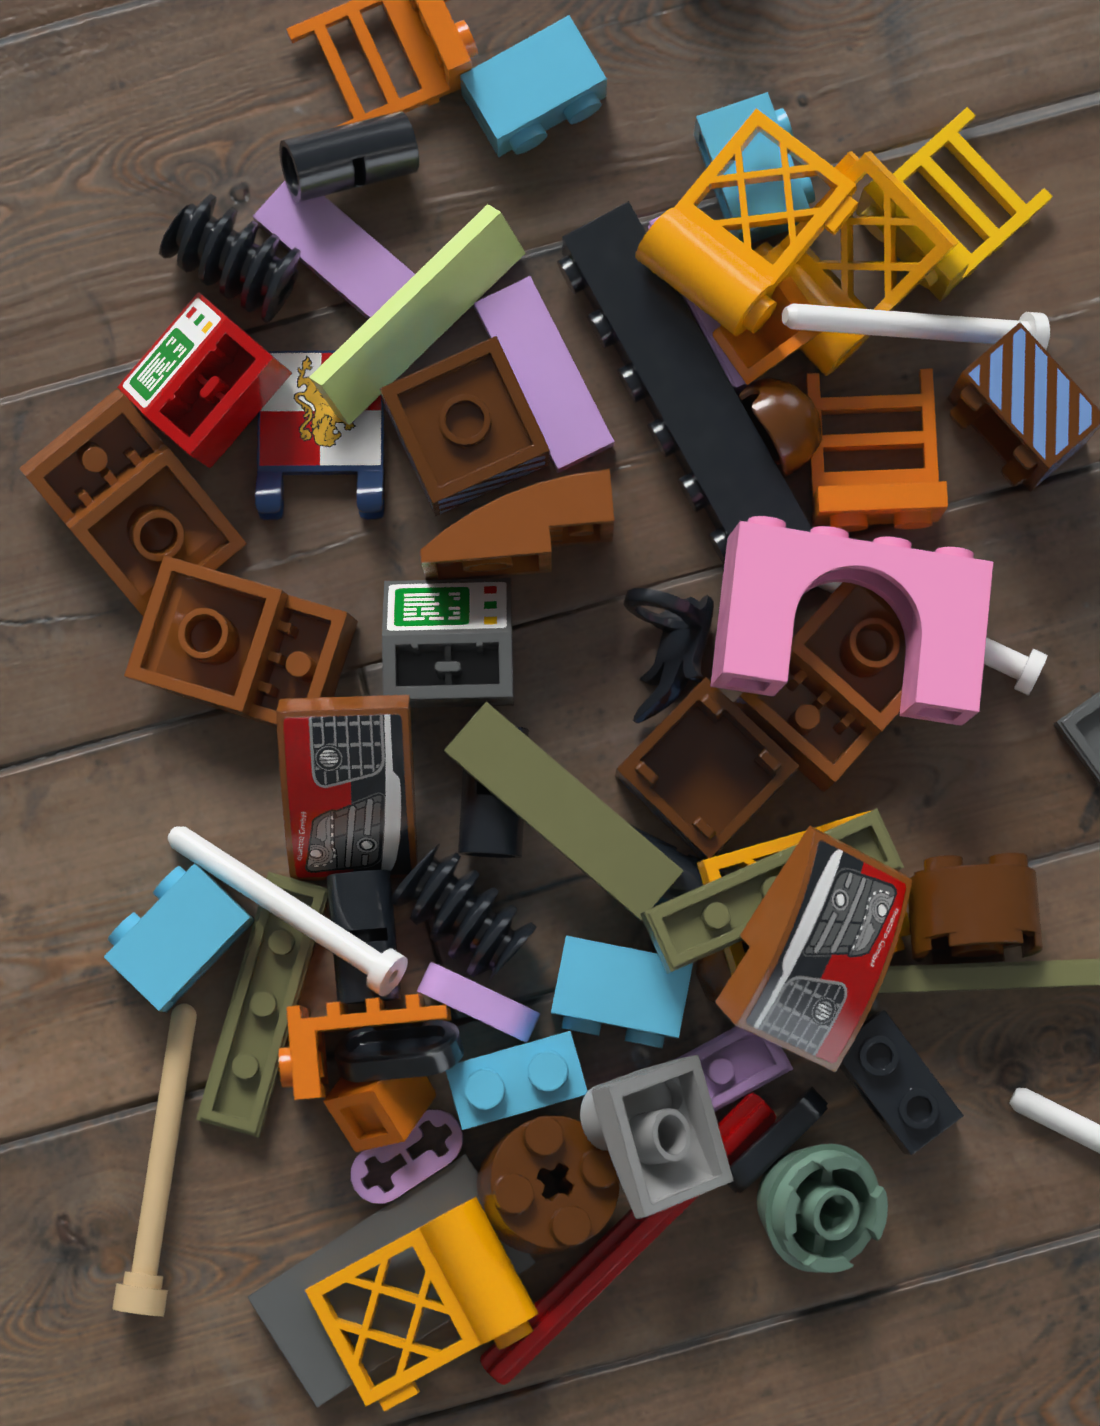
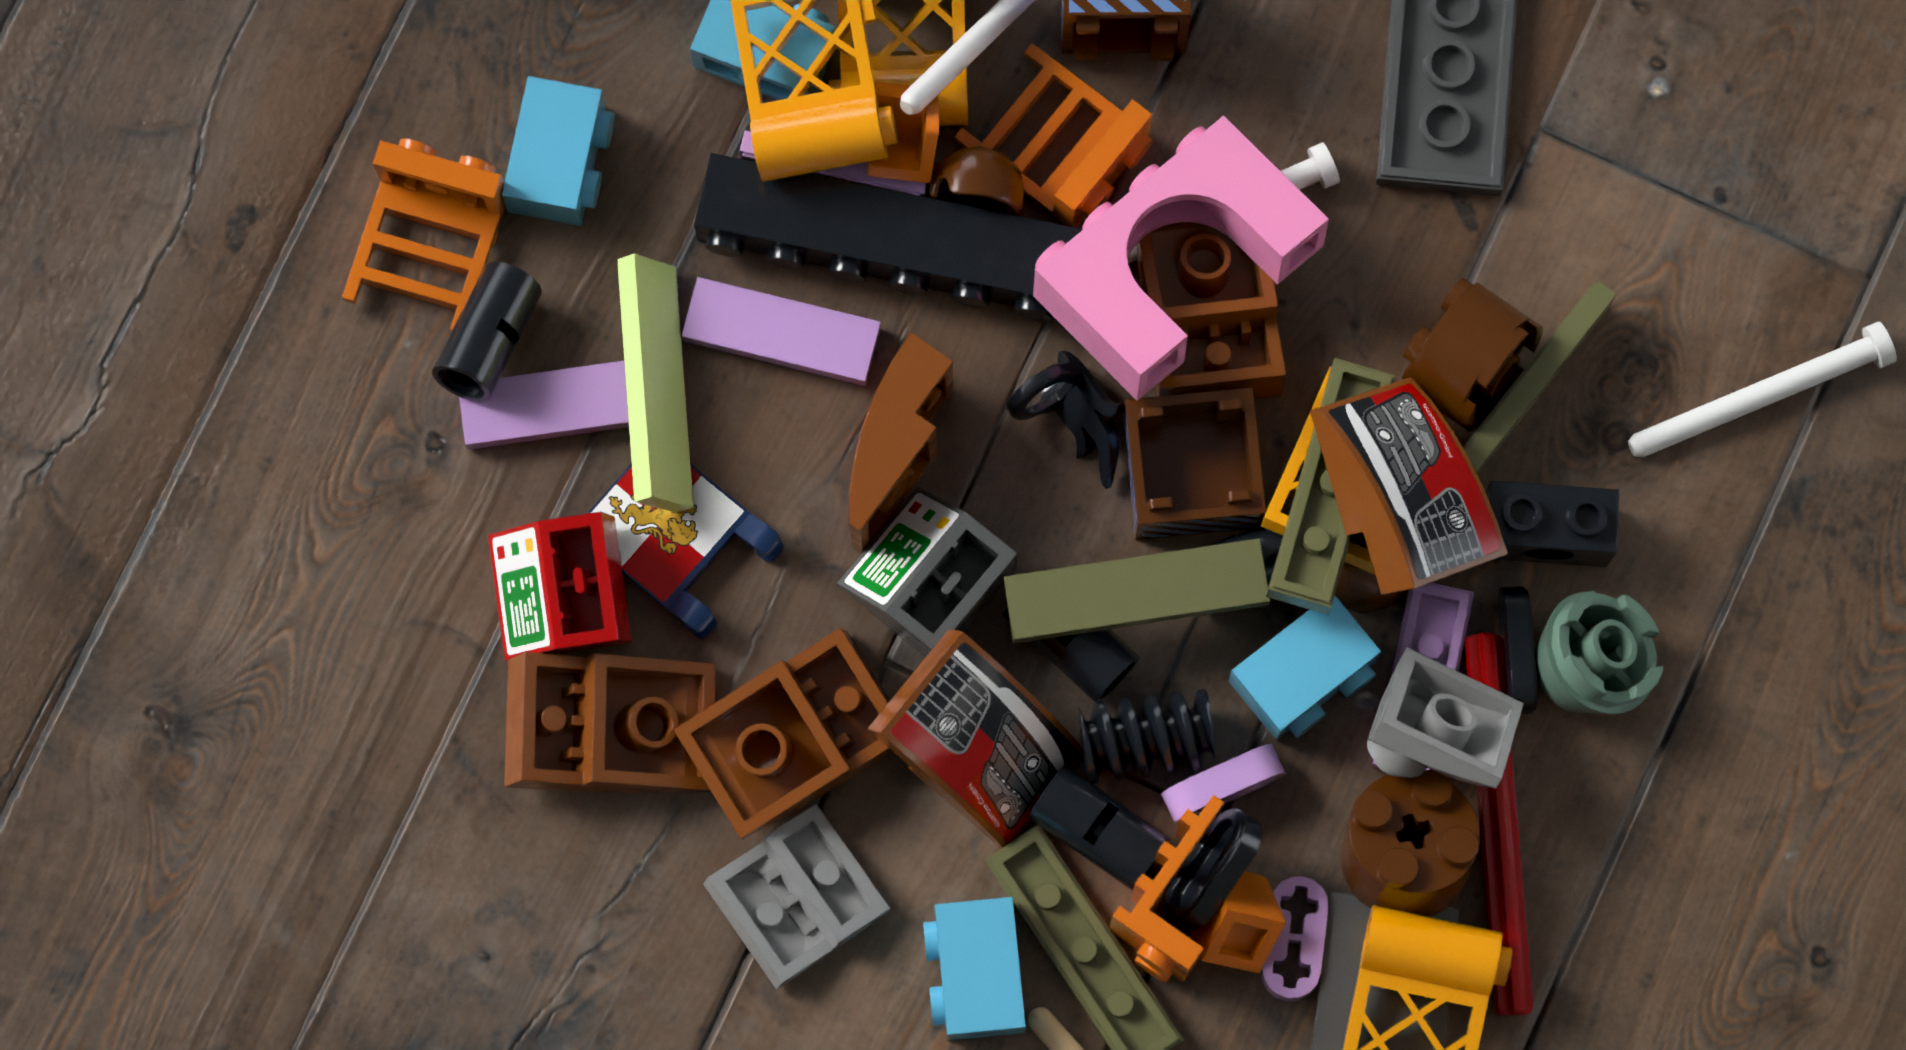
camera: 50 degrees left, 5 degrees down
black piece [159,194,301,323] -> none
white bar [168,826,408,996] -> none
reddish brown container [380,336,550,516] -> none
medium azure brick [446,1031,588,1130] -> none
none -> light grey slope [703,804,890,990]

